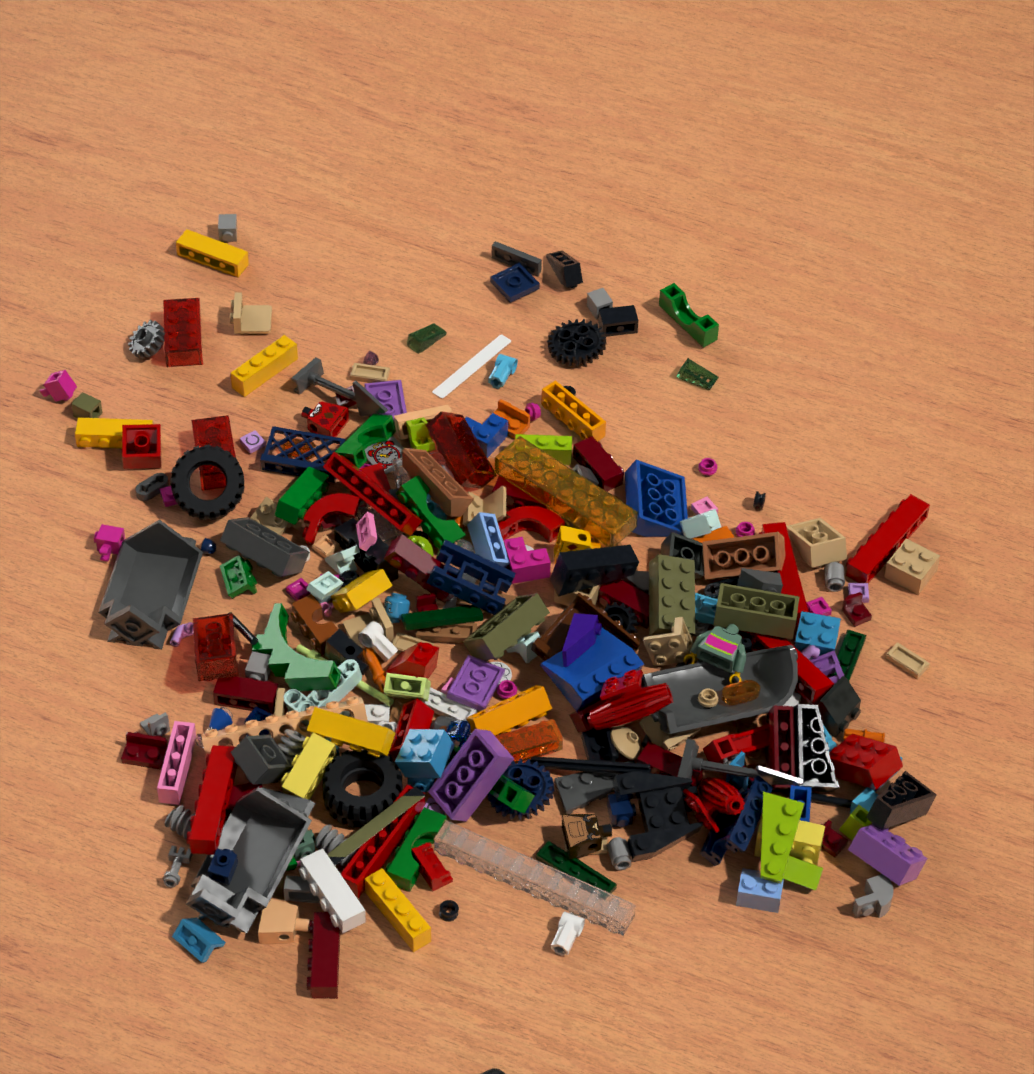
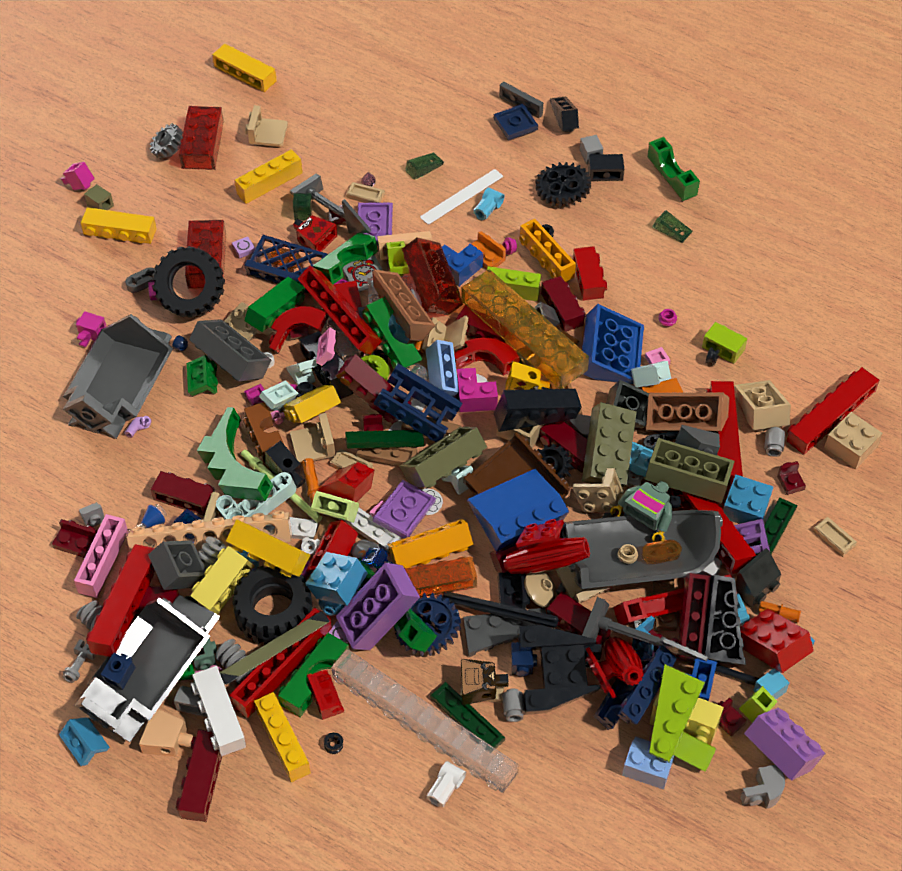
camera: 10 degrees right, 5 degrees up
red slope [122,424,162,469] -> none
clear red brick [193,613,239,681] -> none
light grey brick [218,214,237,242] -> none
black bar [226,612,258,645] -> none
light grey brick [245,651,271,681] -> none
light nougat tile [312,534,340,558] -> none
white piece [358,621,398,662] -> none
dark azure head [384,593,410,623] -> none
dark pink plate [497,680,517,699] -> none
dark purple slope [562,613,602,667] -> none
dark pink plate [736,522,755,537] -> none
lavender arm [801,645,820,659] -> none
dark pink tile [806,597,832,616] -> none
lavender tile [848,583,869,603] -> none
black wedge [866,771,937,830] -> none
none -> clear green brick [293,193,313,221]
none -> red brick [573,246,607,301]
none -> lime brick [702,322,748,364]

